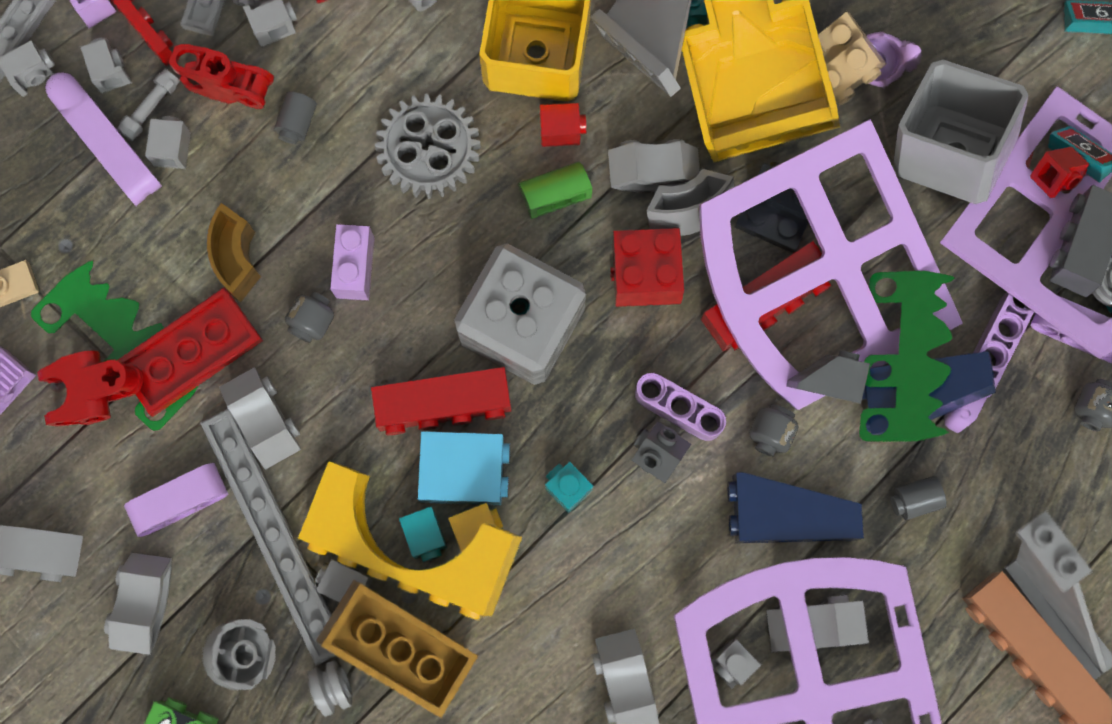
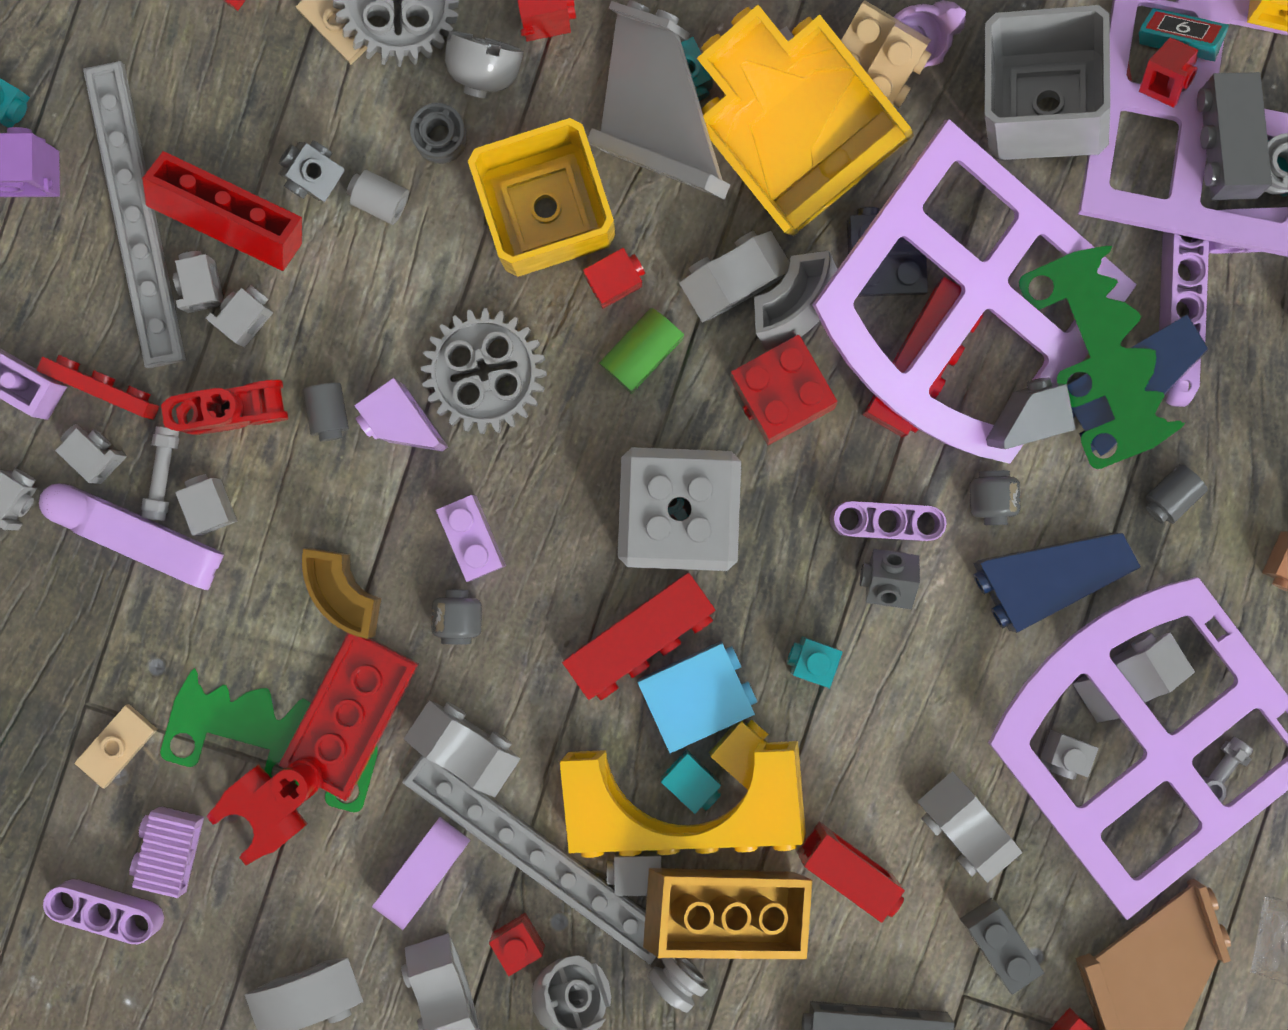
camera: 25 degrees left, 10 degrees up
none -> lavender slope [354,378,448,452]
none -> red brick [489,912,545,976]
none -> red window [797,821,905,923]

